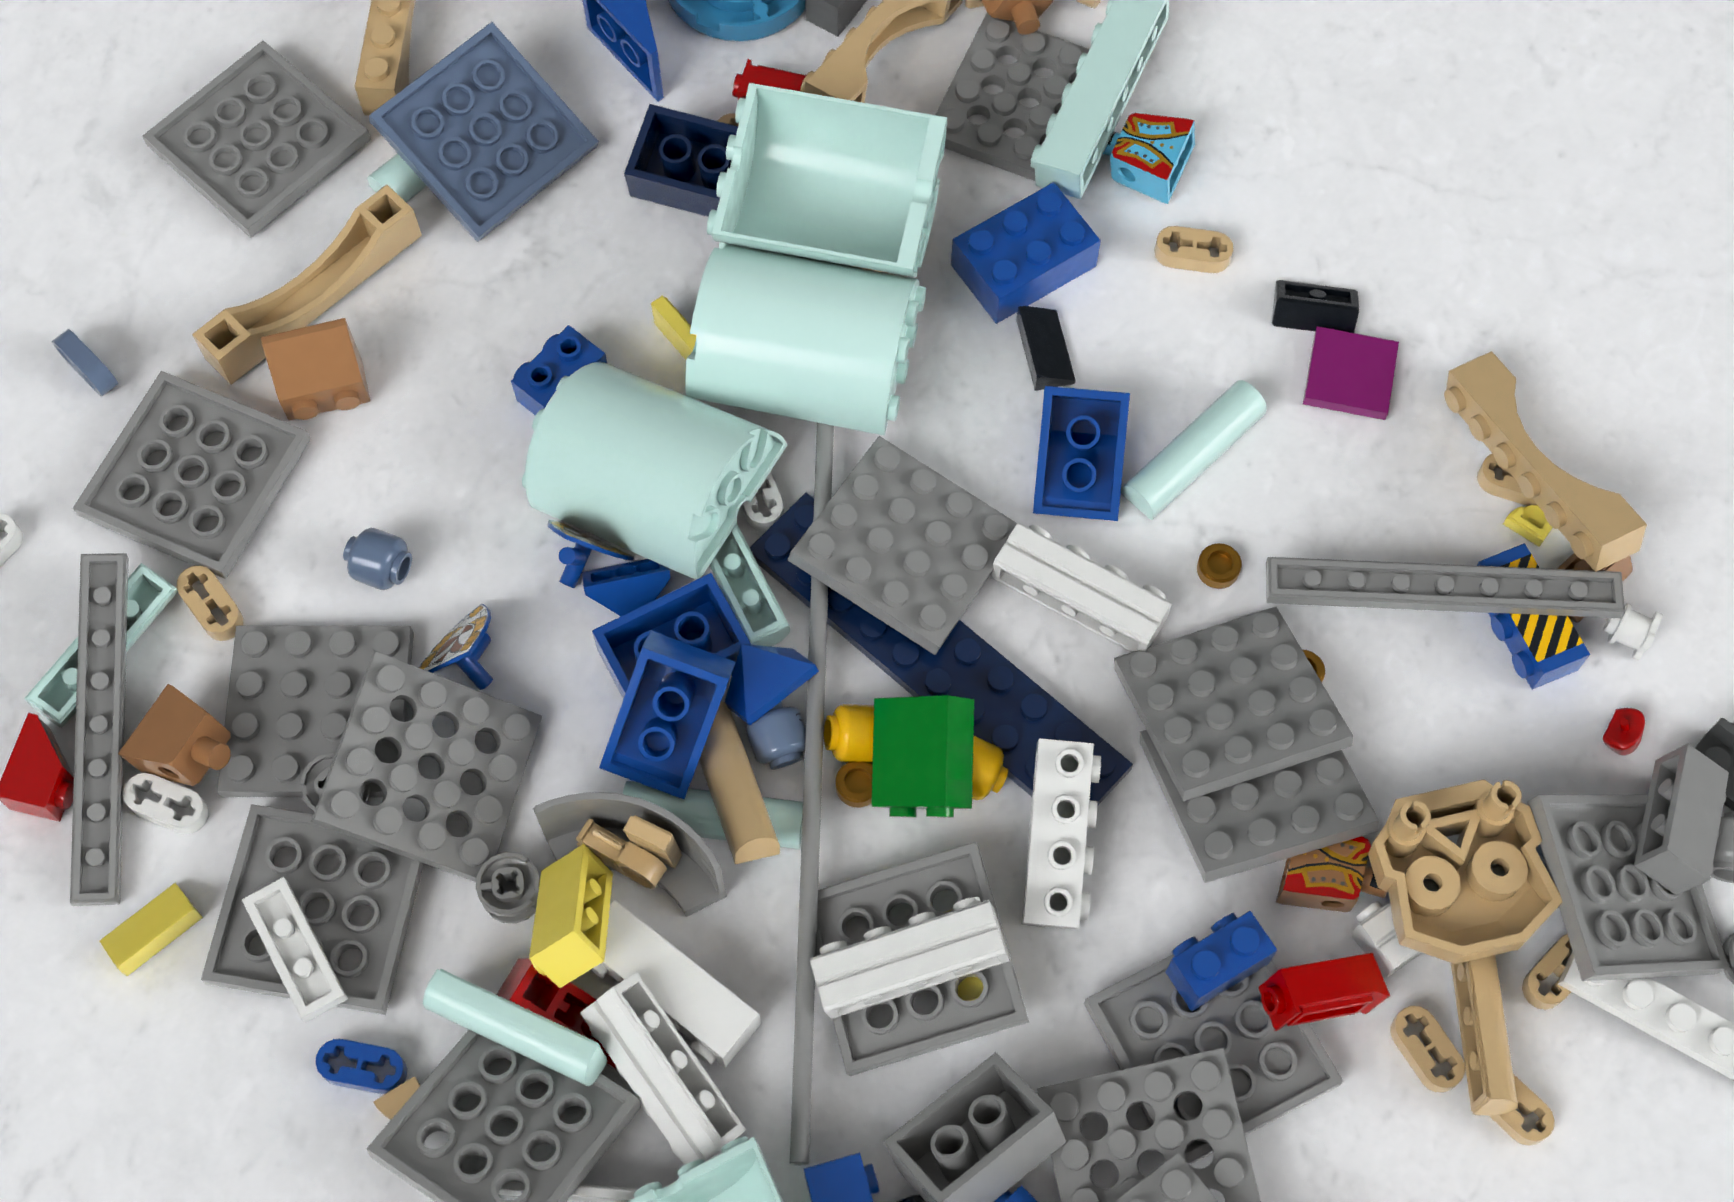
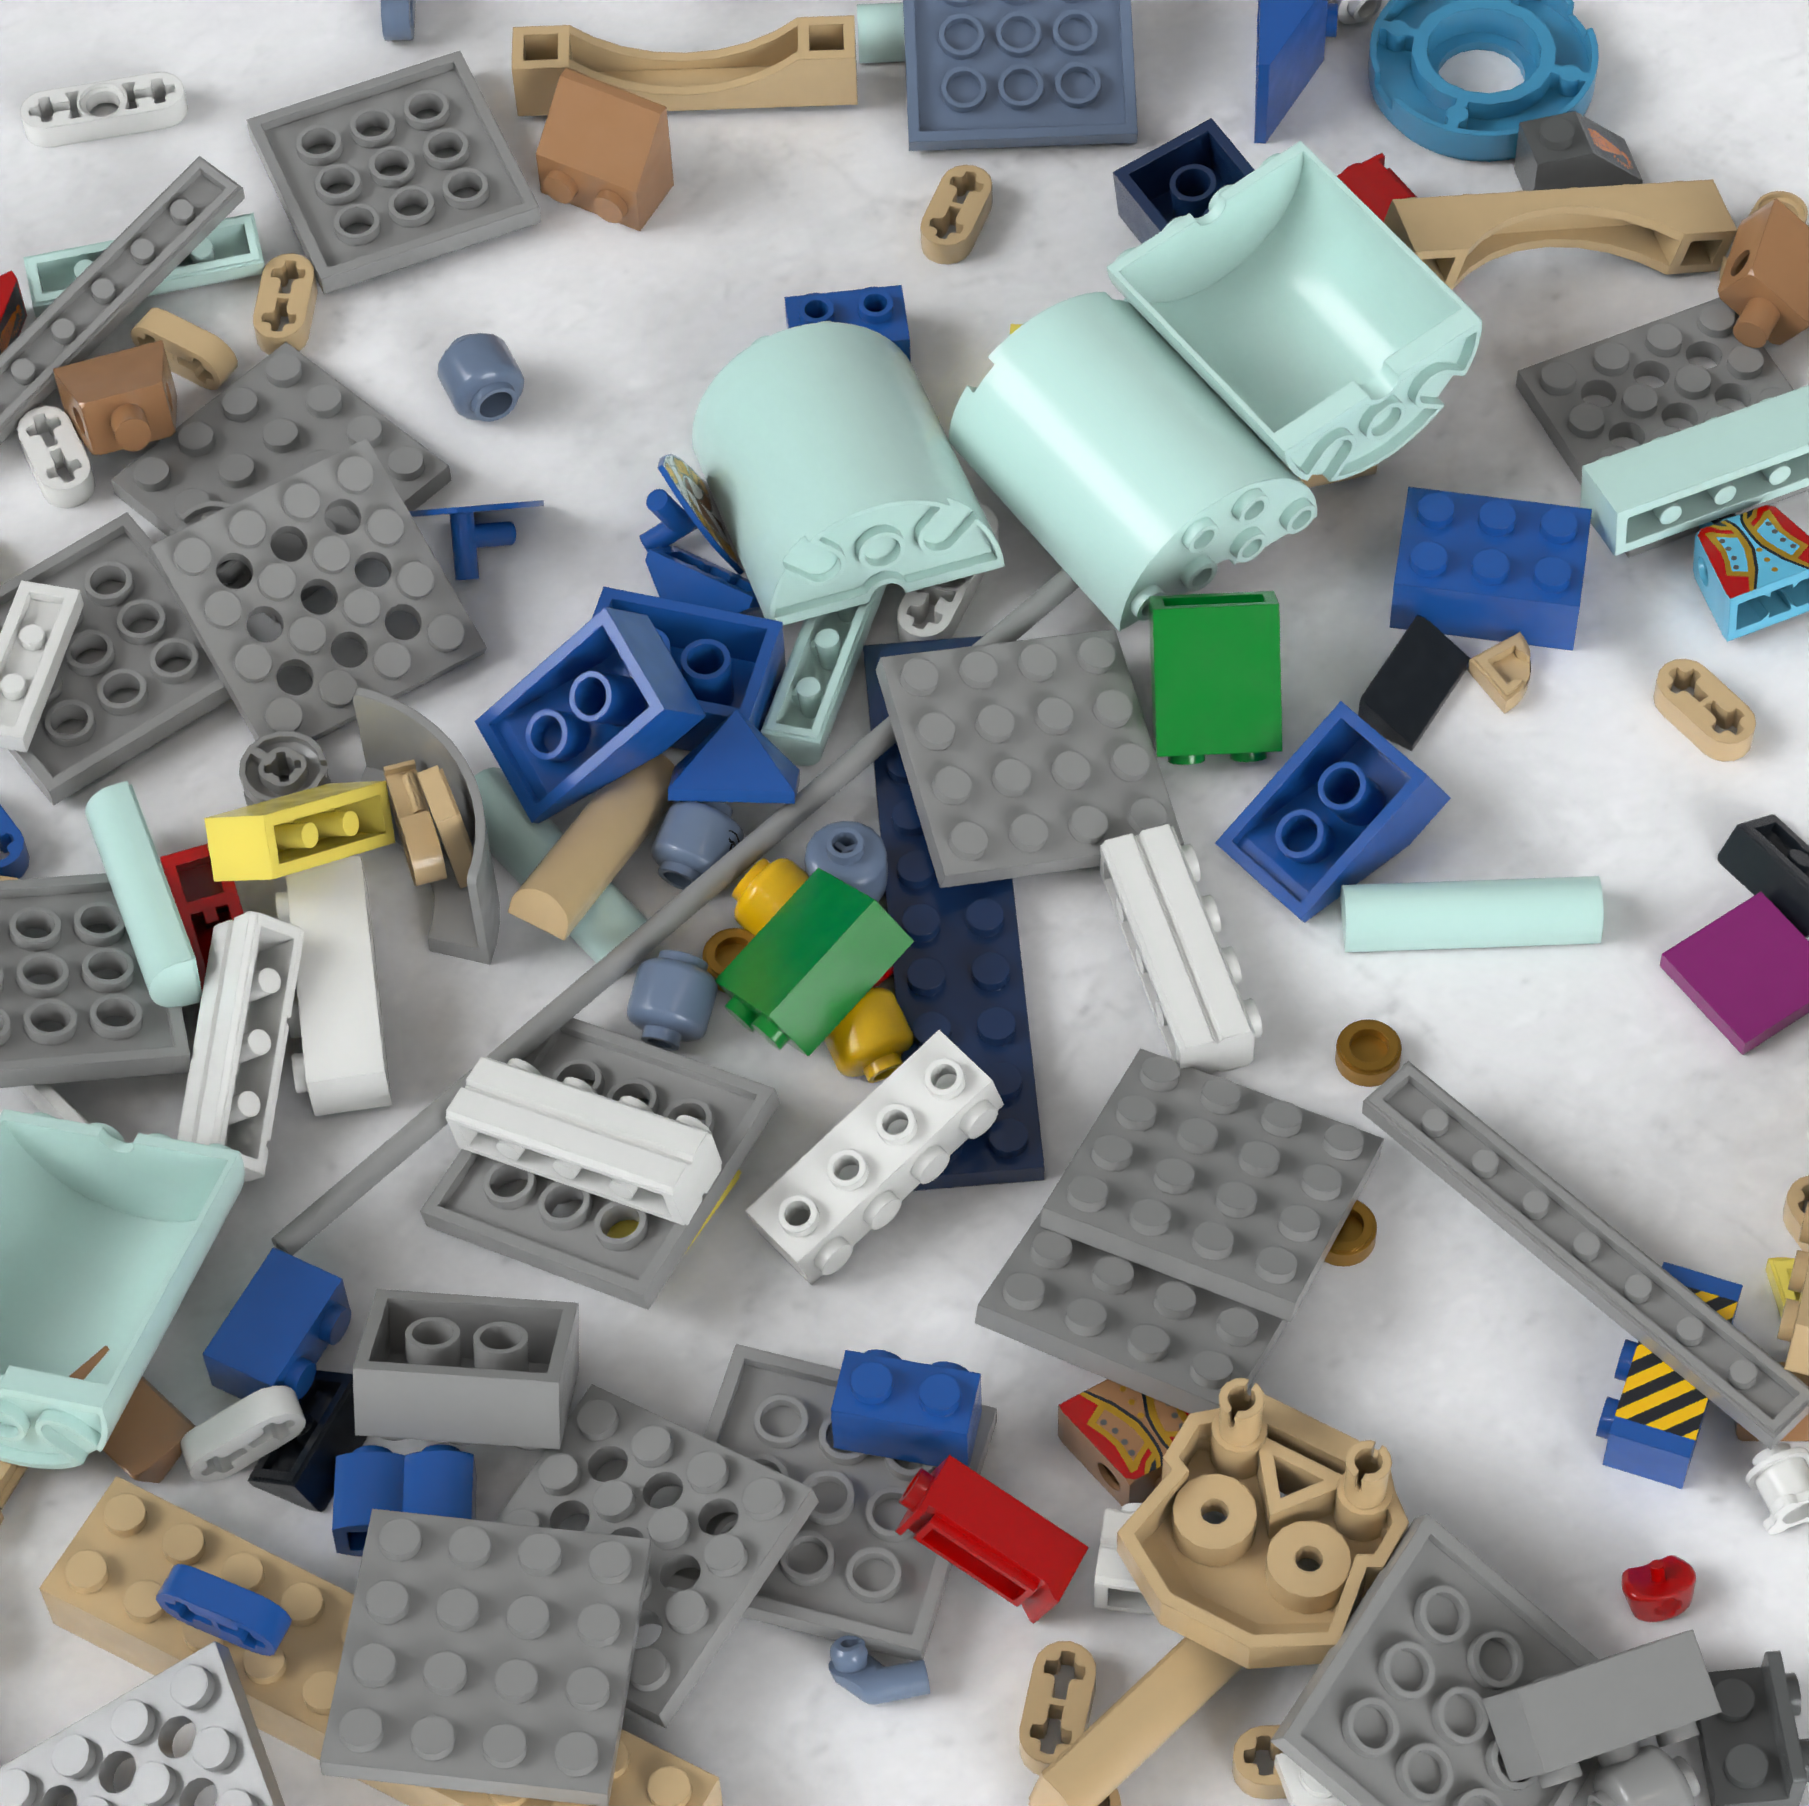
camera: 45 degrees right, 10 degrees down
none -> tan beam [131,308,238,390]
none -> sand blue head [627,950,718,1051]
none -> sand blue head [804,821,888,902]
none -> sand blue arm [828,1635,930,1705]
none -> tan beam [920,165,993,265]
none -> green brick [1149,591,1283,765]
none -> tan tile [1468,632,1531,714]

